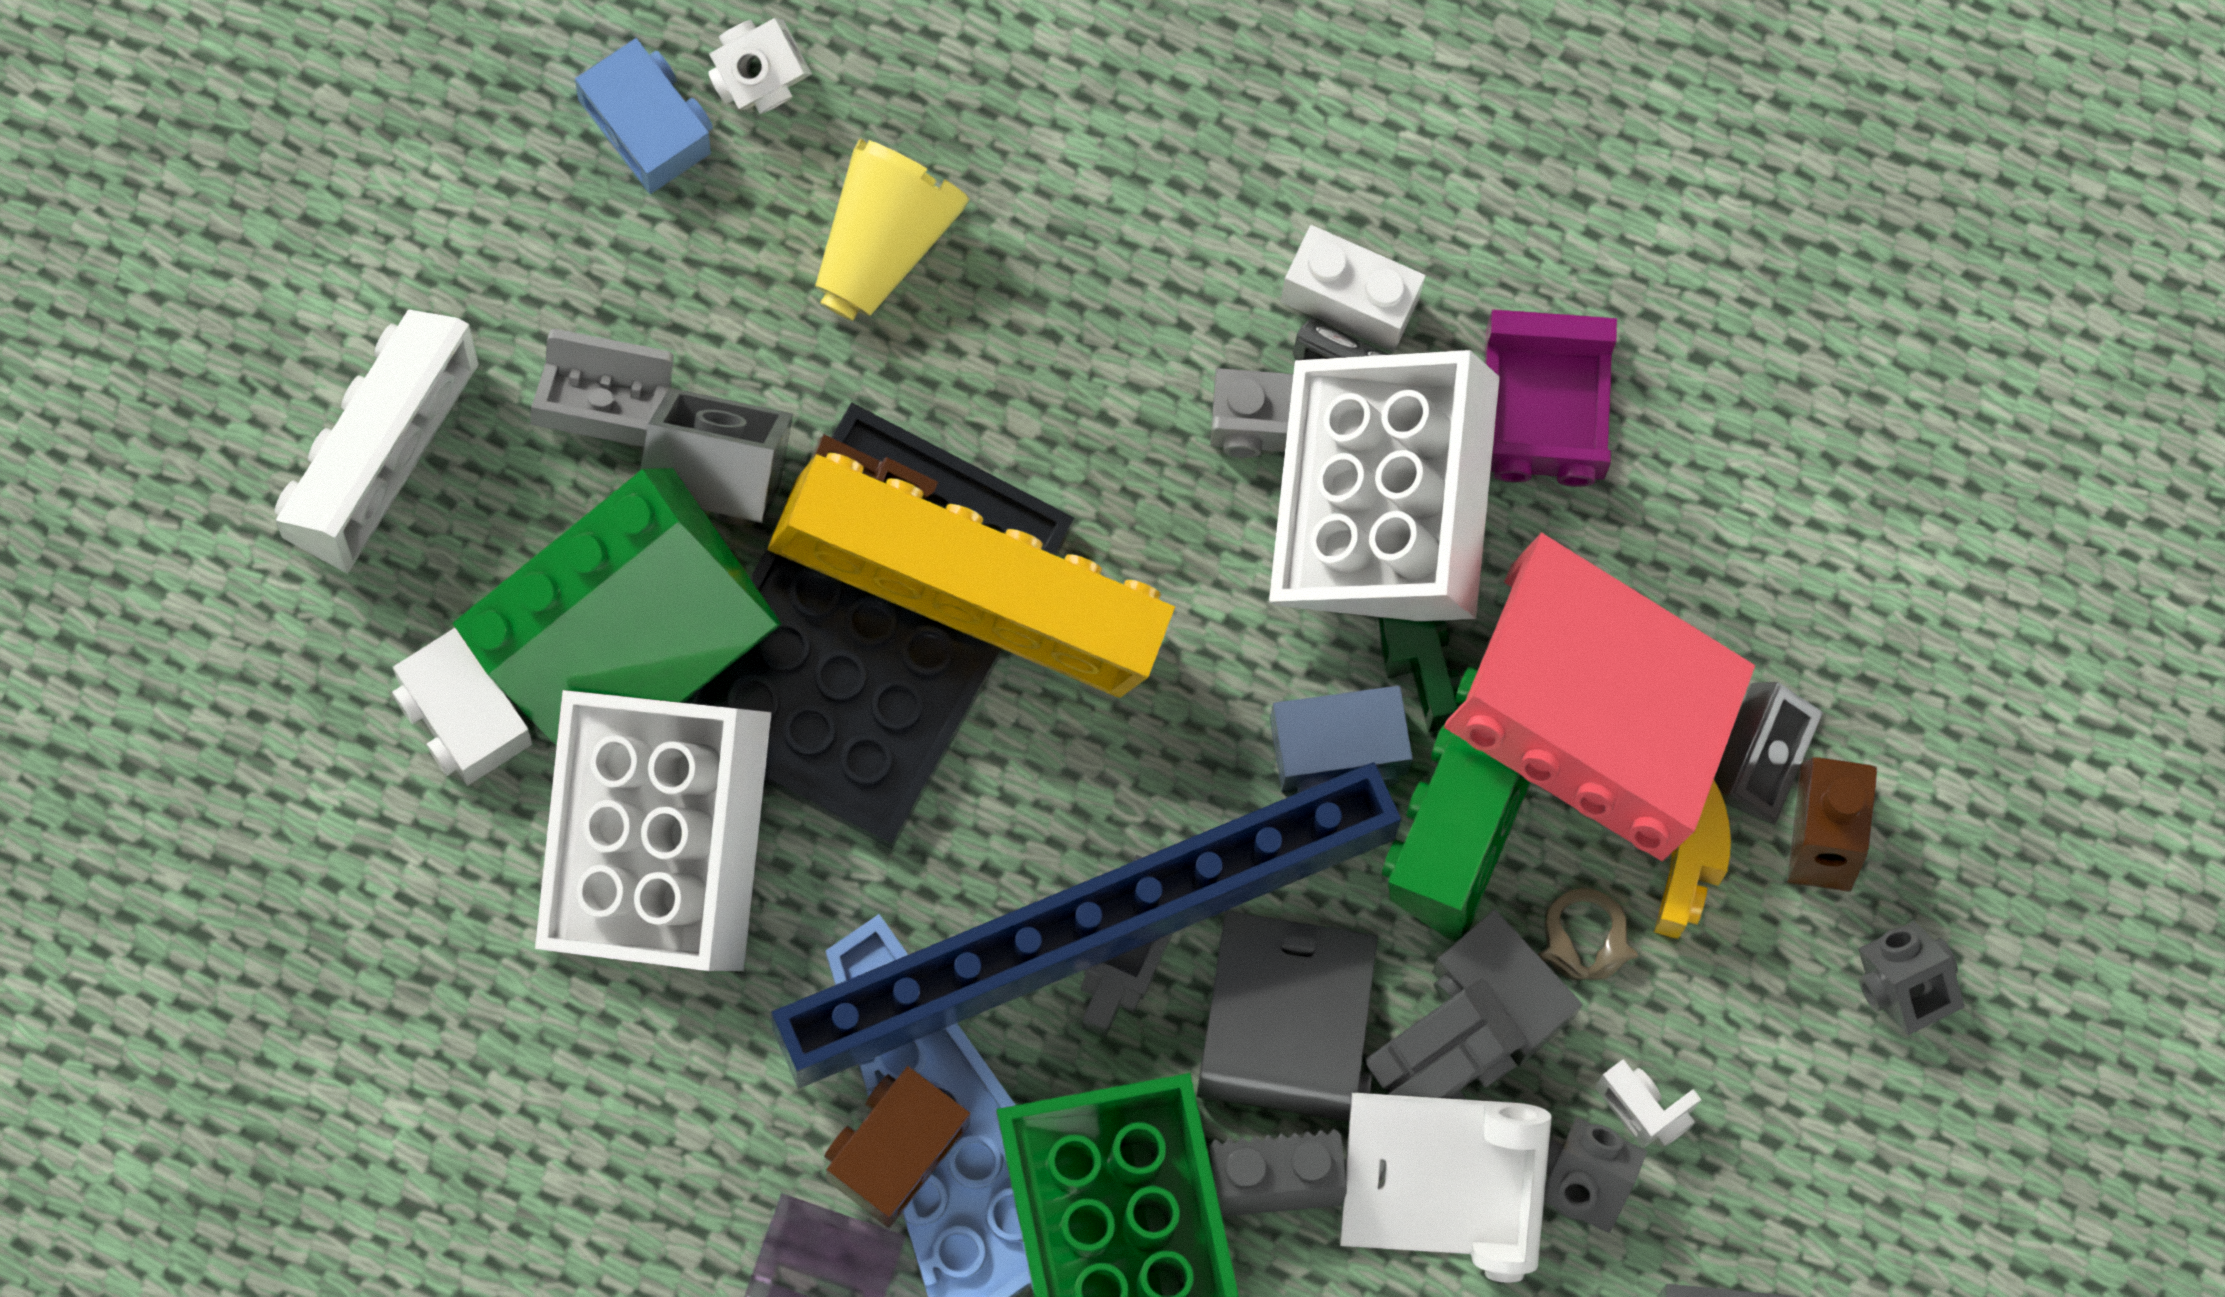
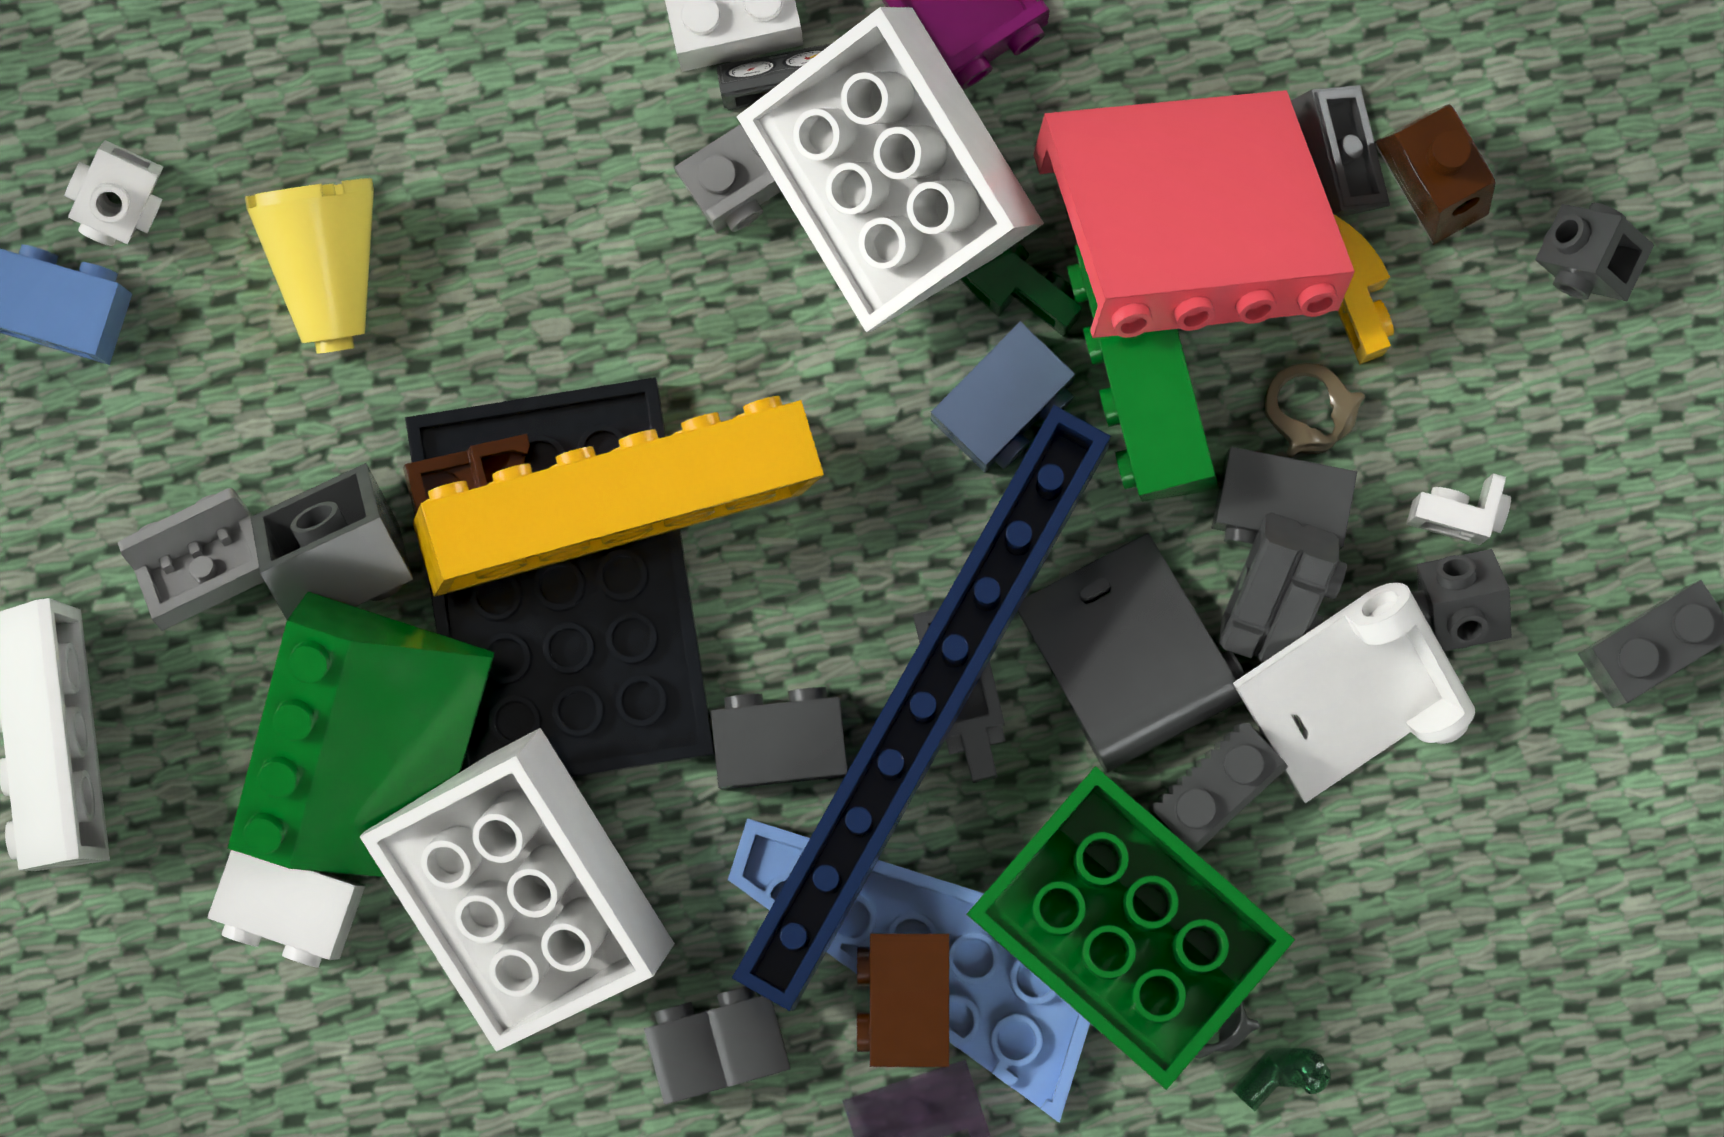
camera: 20 degrees left, 10 degrees up
none -> dark grey brick [644,986,791,1105]
none -> dark grey brick [711,687,848,790]

